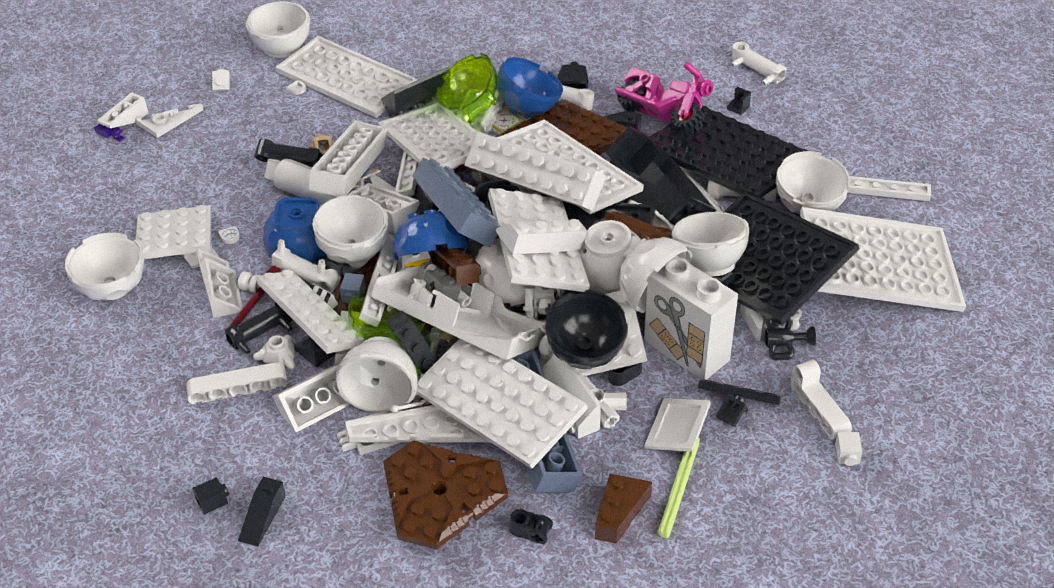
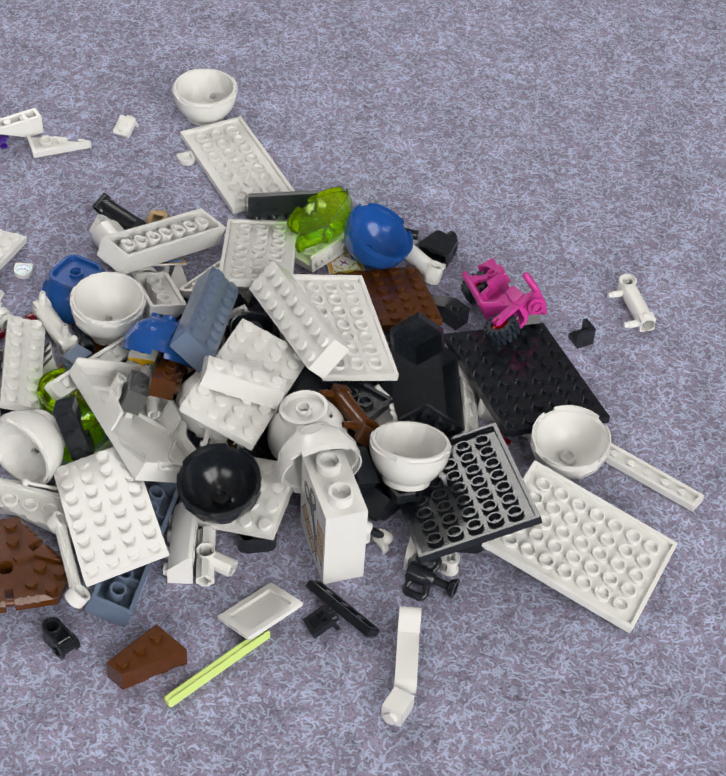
camera: 25 degrees right, 0 degrees up
none -> white piece [47,511,91,609]

